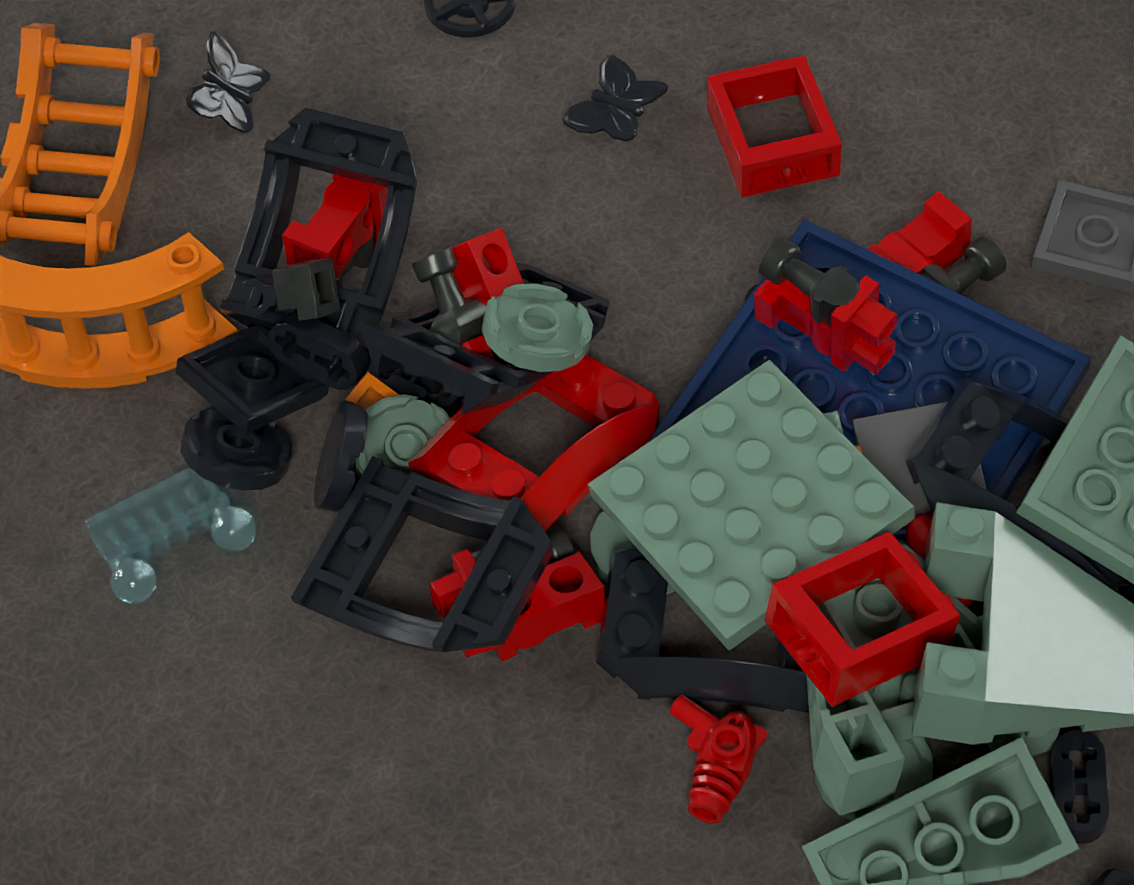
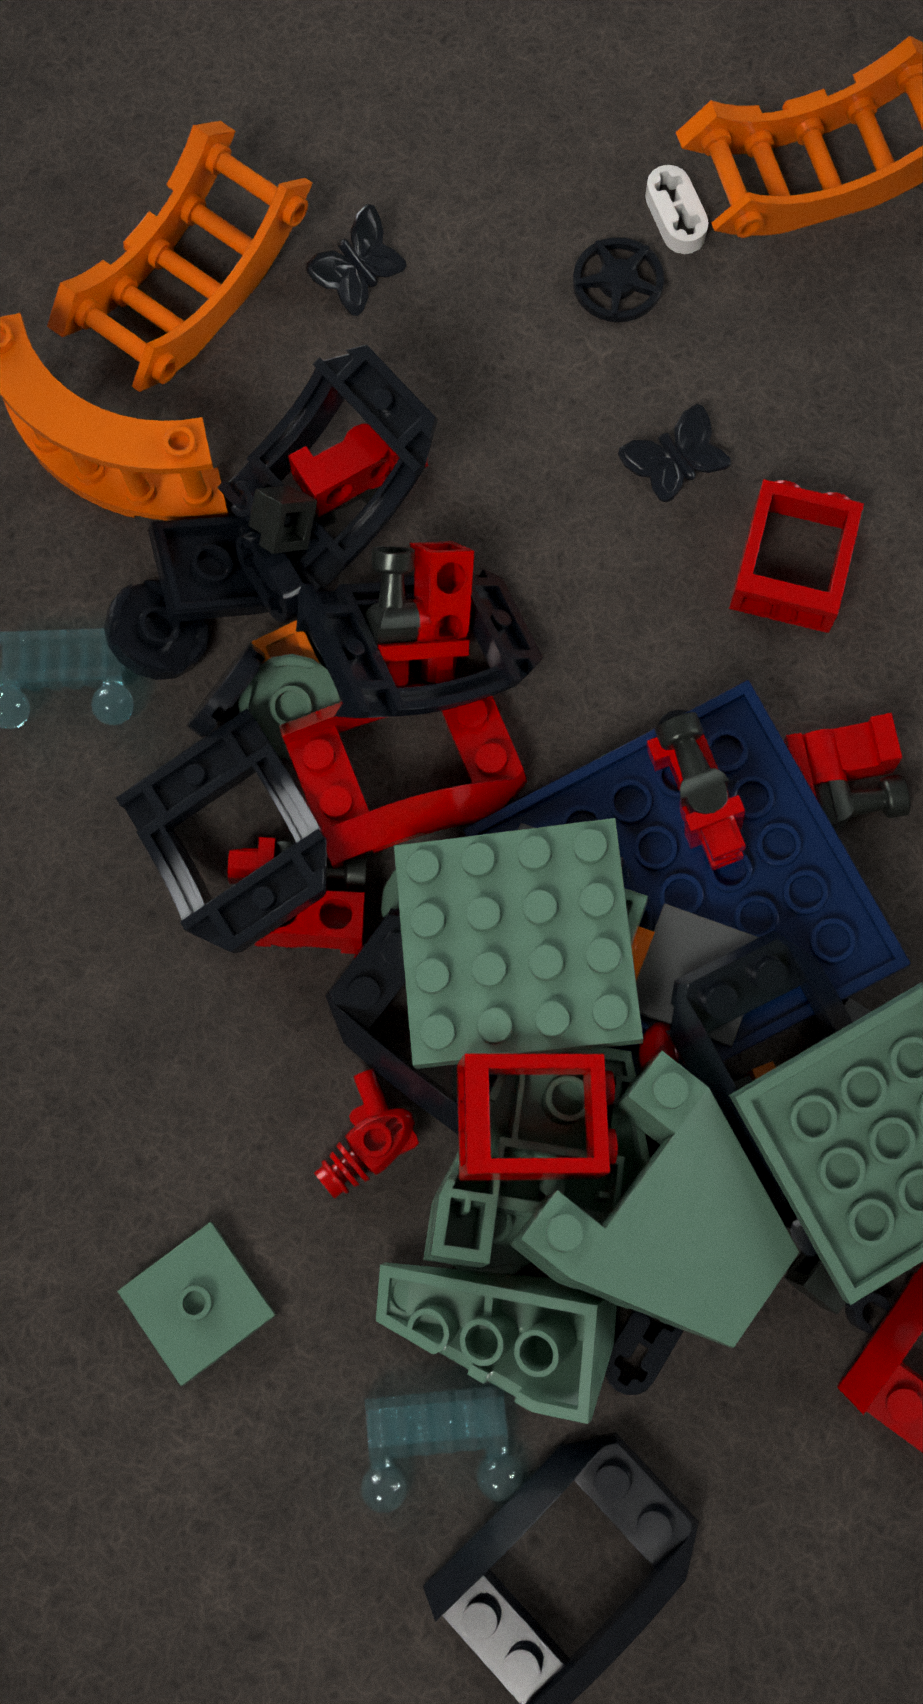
camera: 30 degrees right, 20 degrees up
sand green tile [482,284,593,372] -> none

